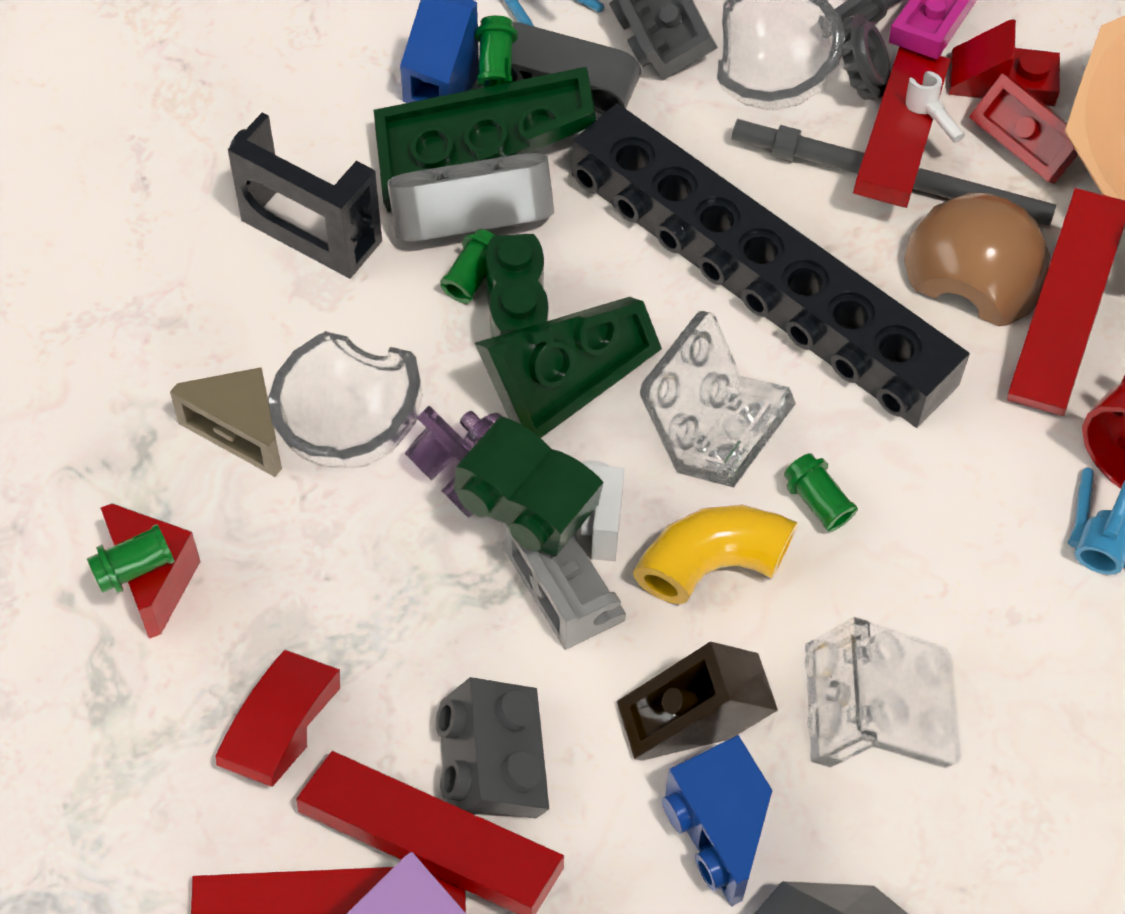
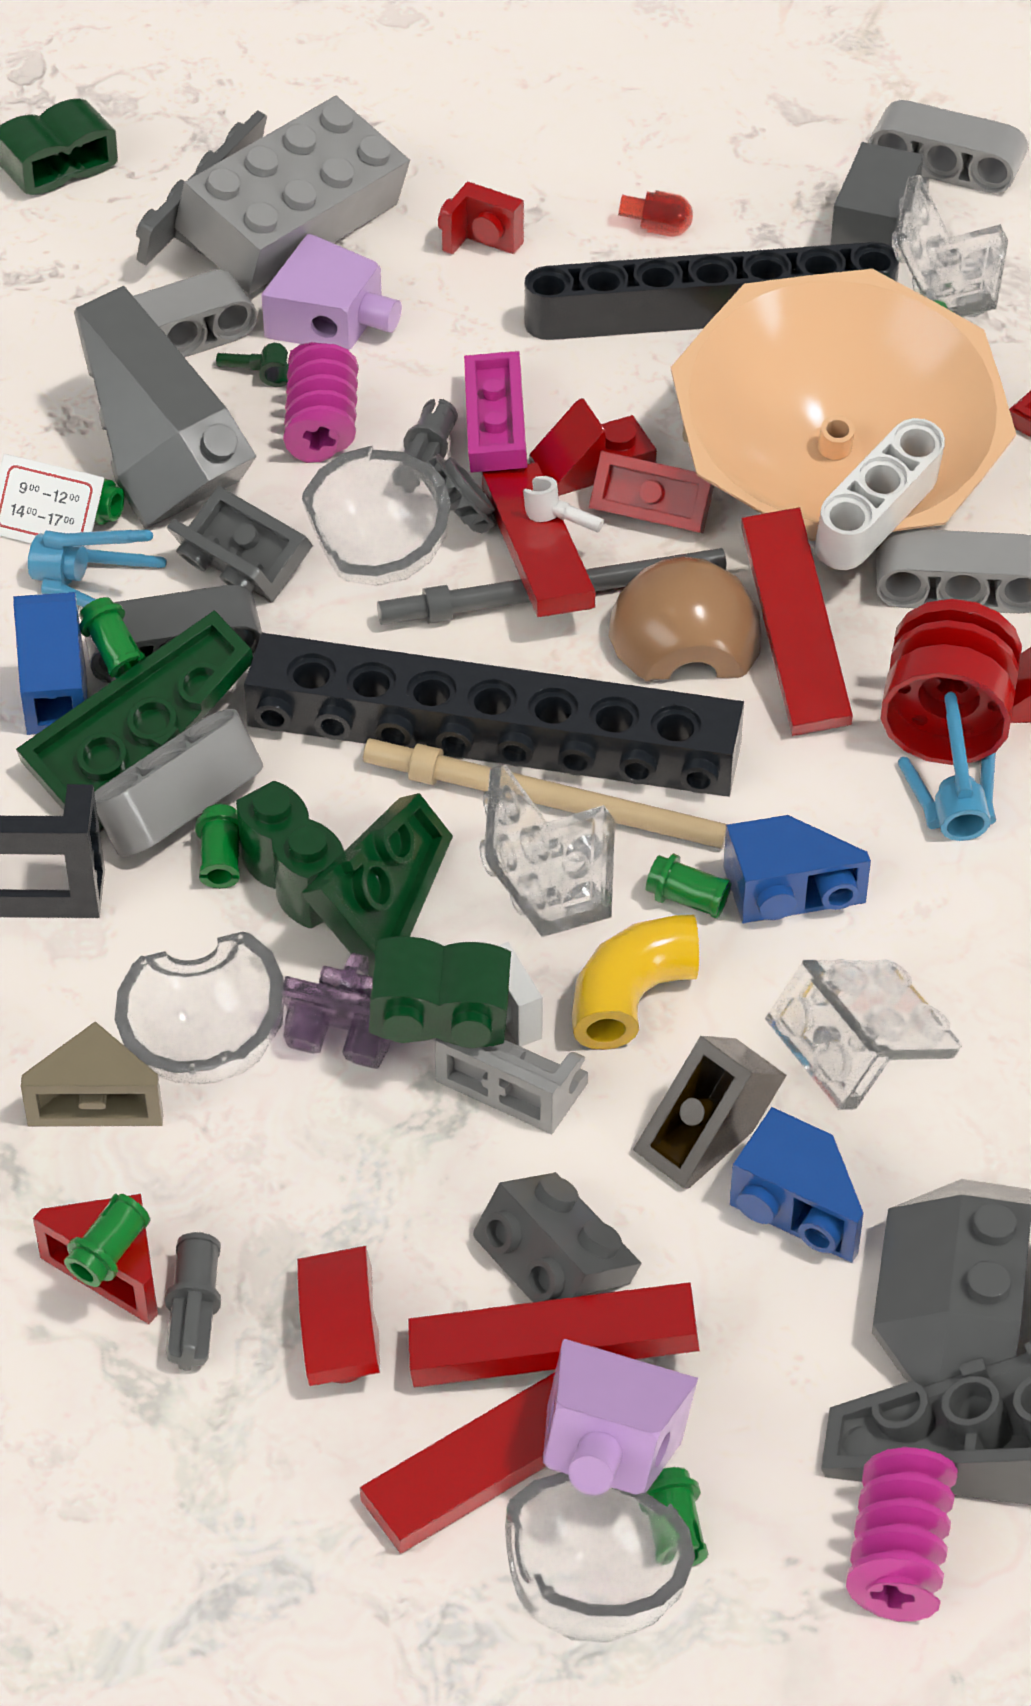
camera: 30 degrees left, 10 degrees down
none -> dark grey axle [165,1232,221,1370]
none -> tan bar [363,738,727,849]
none -> blue slope [723,815,871,924]

